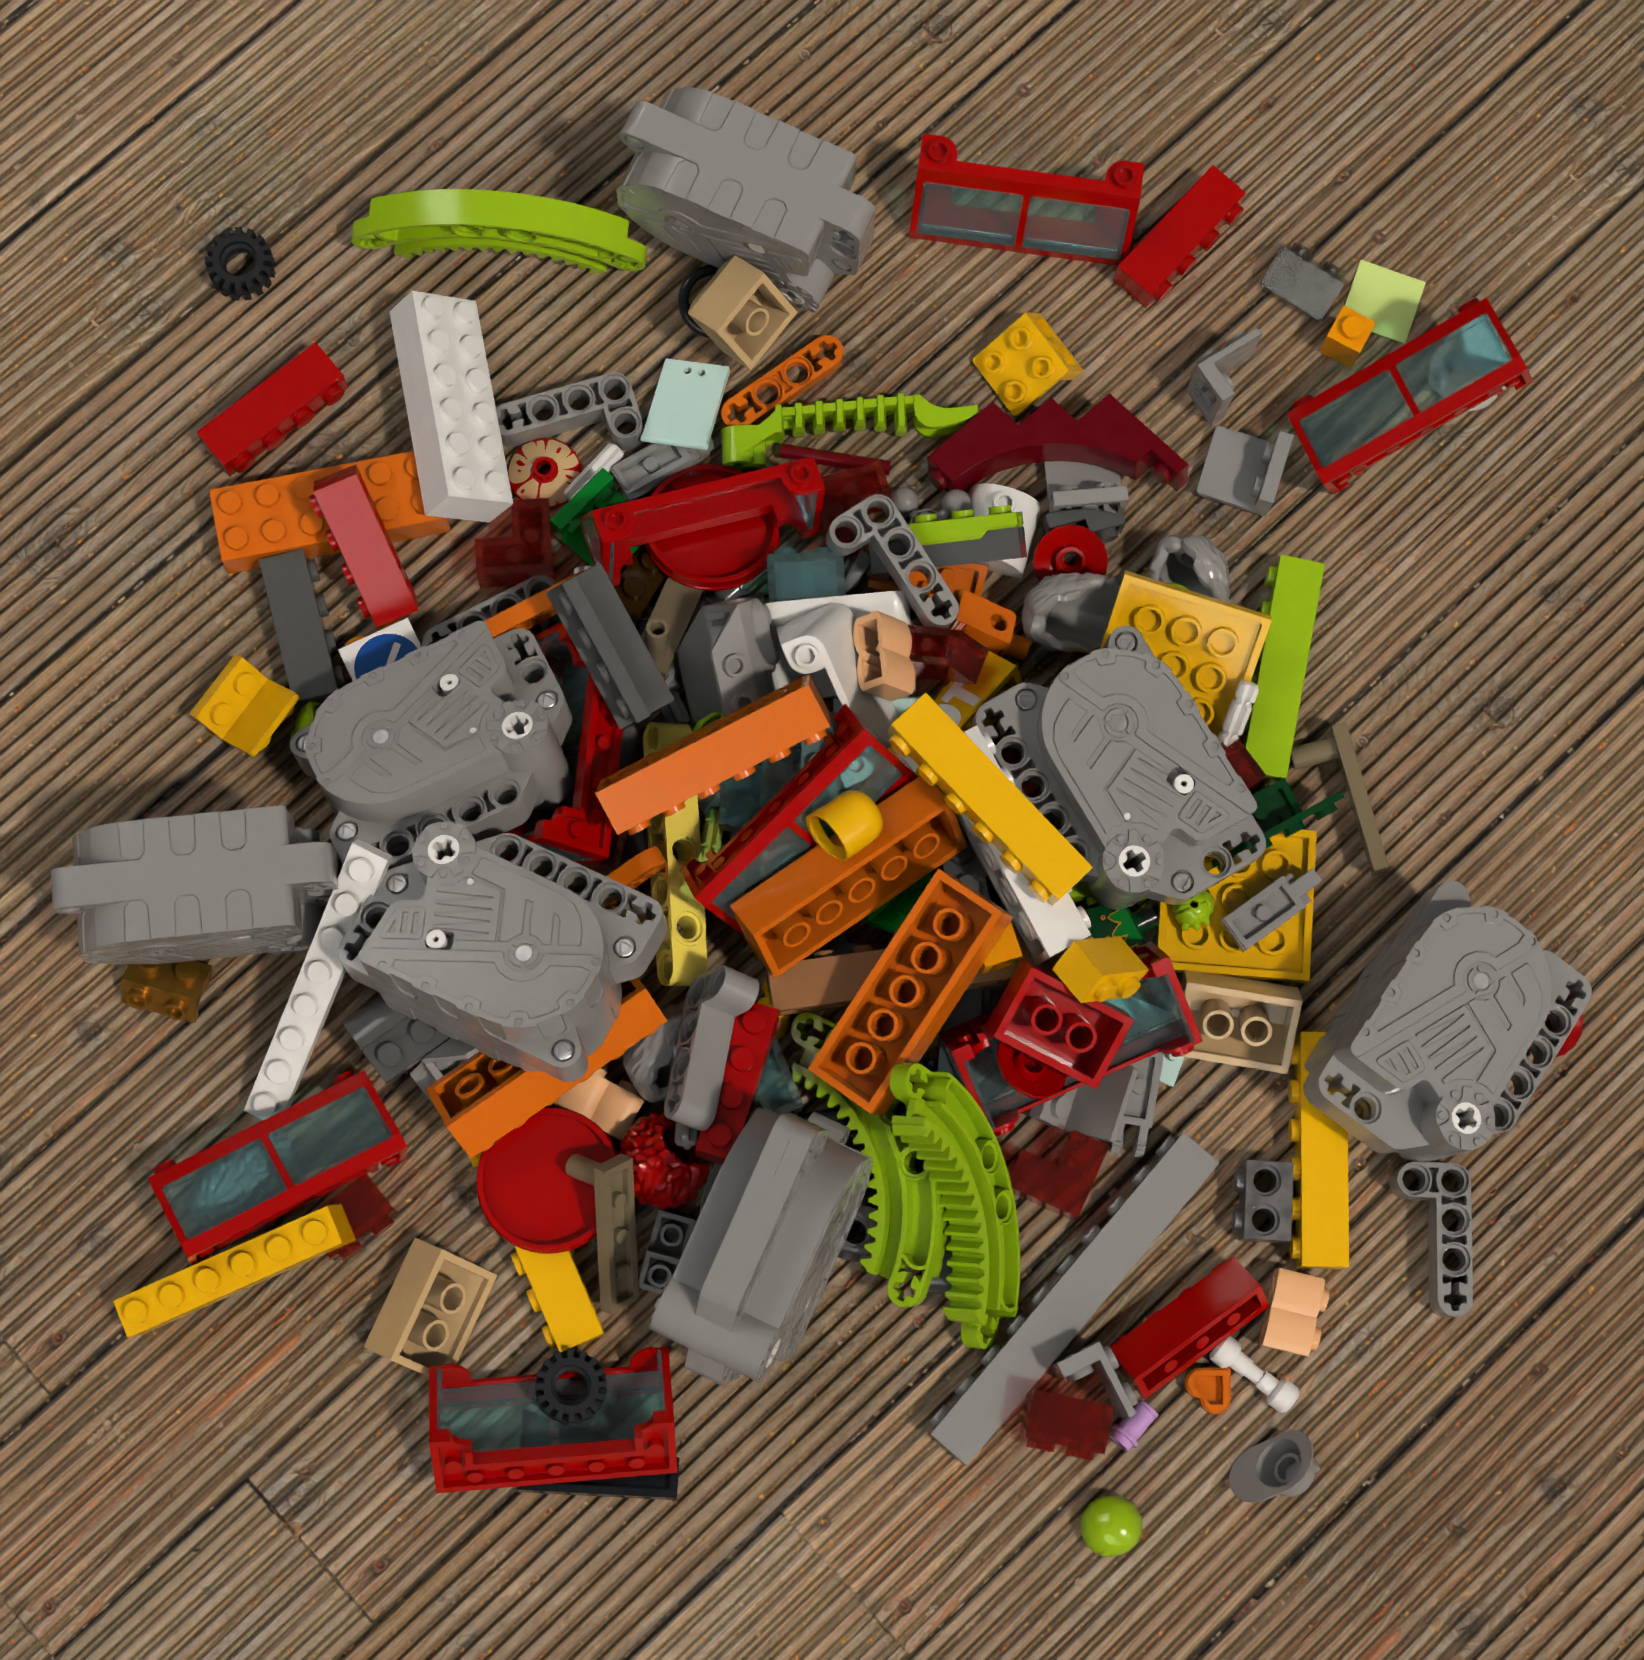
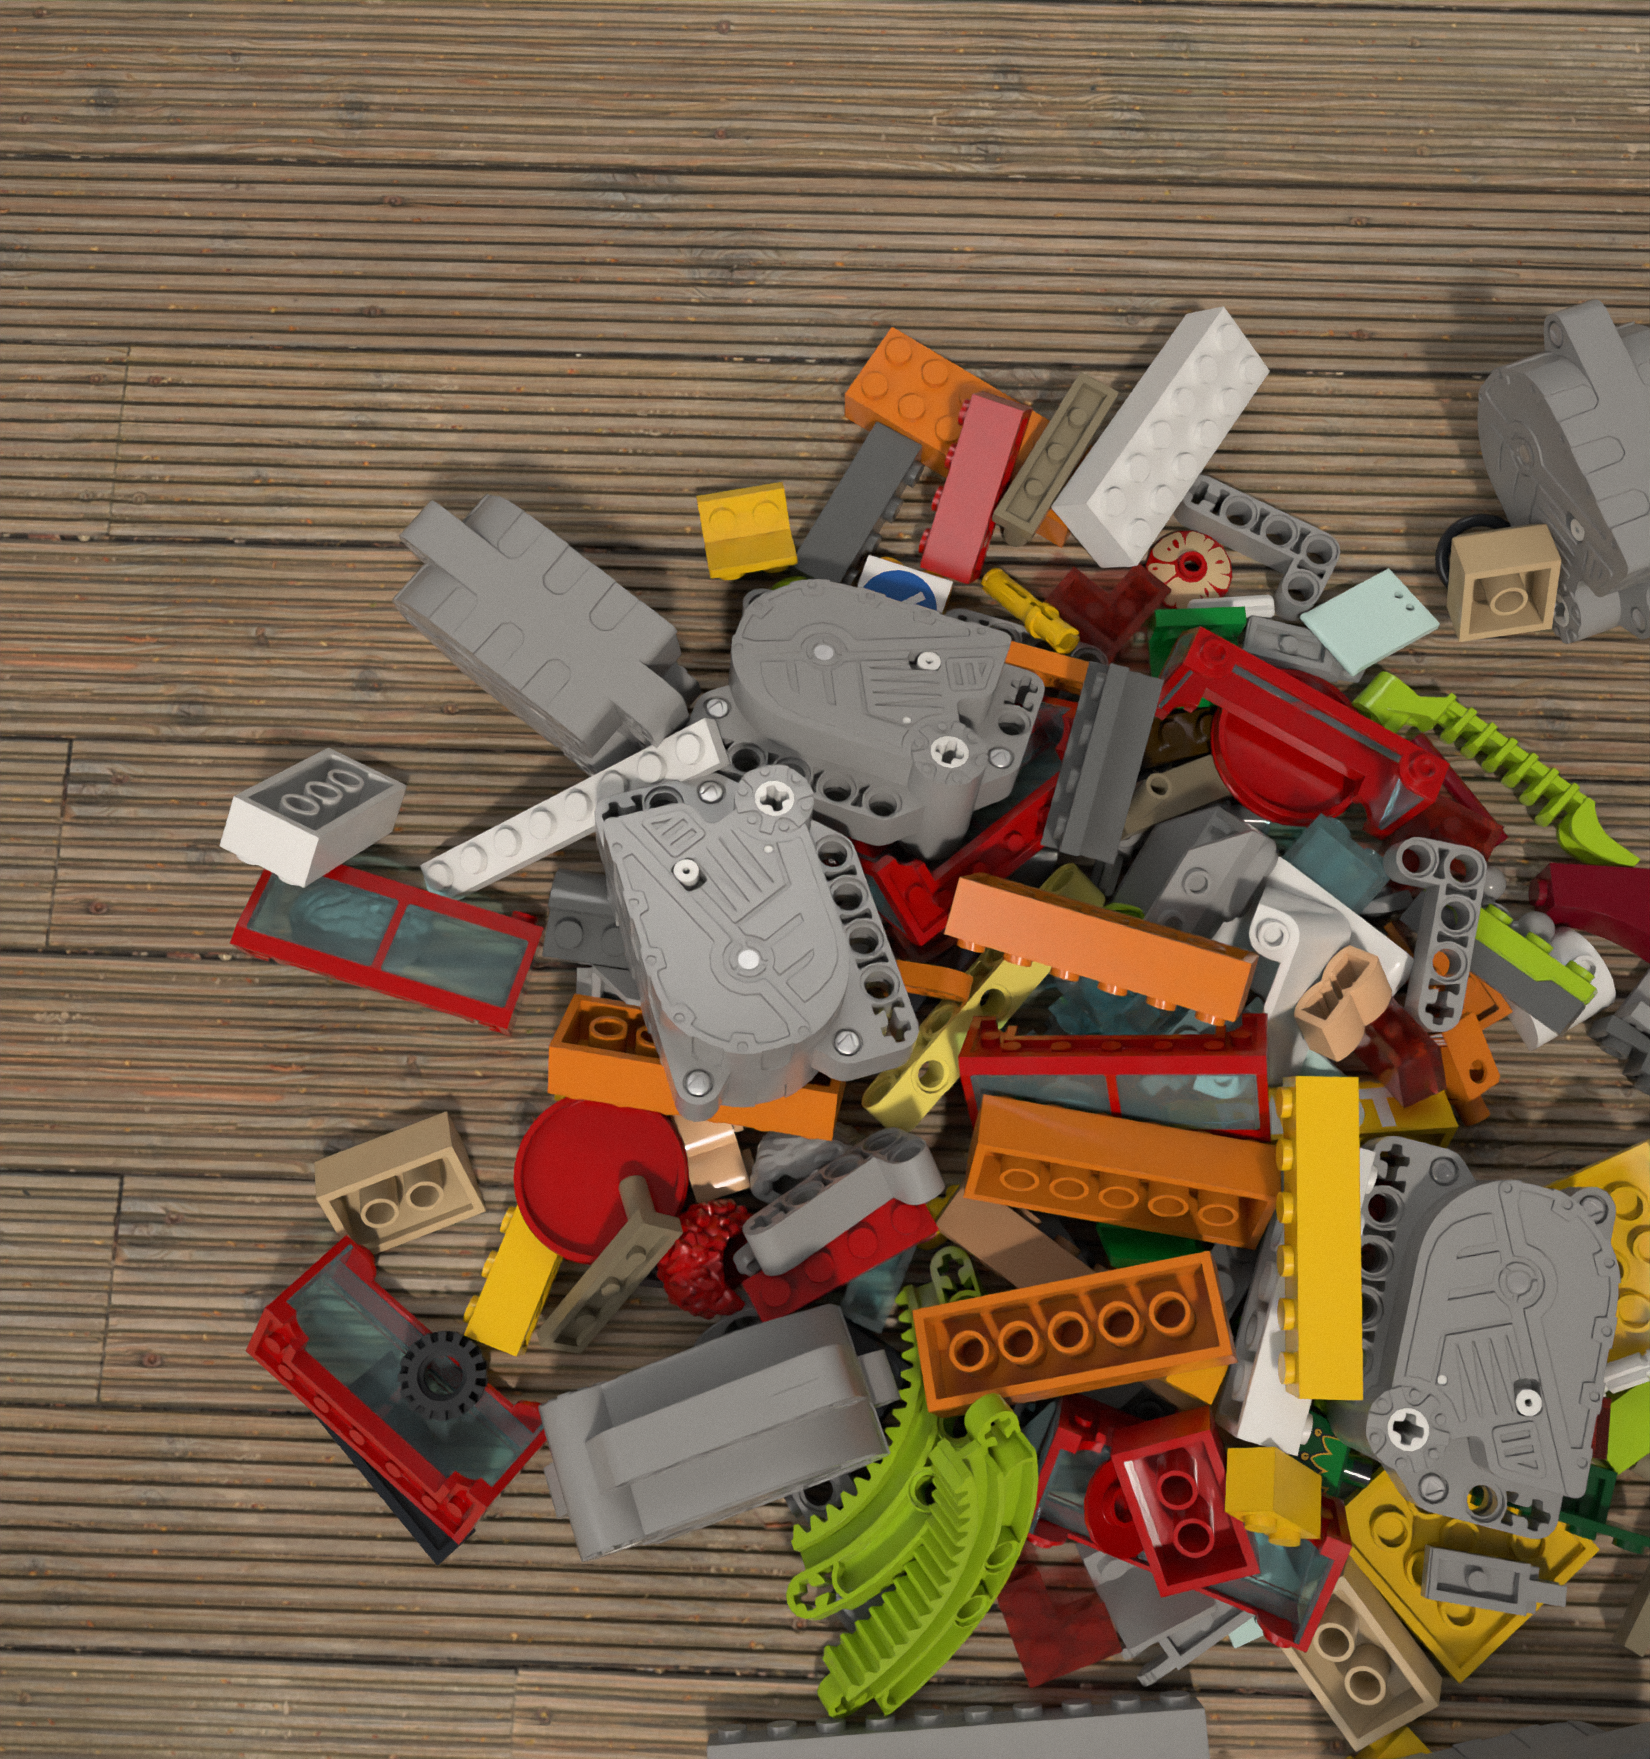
camera: 55 degrees right, 0 degrees up
yellow brick [113,1204,356,1338] -> none
pearl gold bracket [121,961,212,1023] -> none
red brick [197,342,348,477] -> none
black tyre [205,227,276,301] -> none
clear red brick [317,1174,398,1261] -> none
lime gear [351,189,647,273] -> none
dark grey slope [638,1208,697,1294] -> none
light yellow axle [701,808,726,862] -> none
orange beam [721,335,844,428] -> none
yellow helmet [806,790,883,861] -> none
light grey hair [1022,572,1121,653] -> none
red dish [1033,524,1108,581] -> none
lime animal [1172,891,1215,931] -> none
none -> white brick [220,748,407,888]
none -> yellow pin [981,568,1080,655]
none -> dark tan piece [992,372,1119,547]

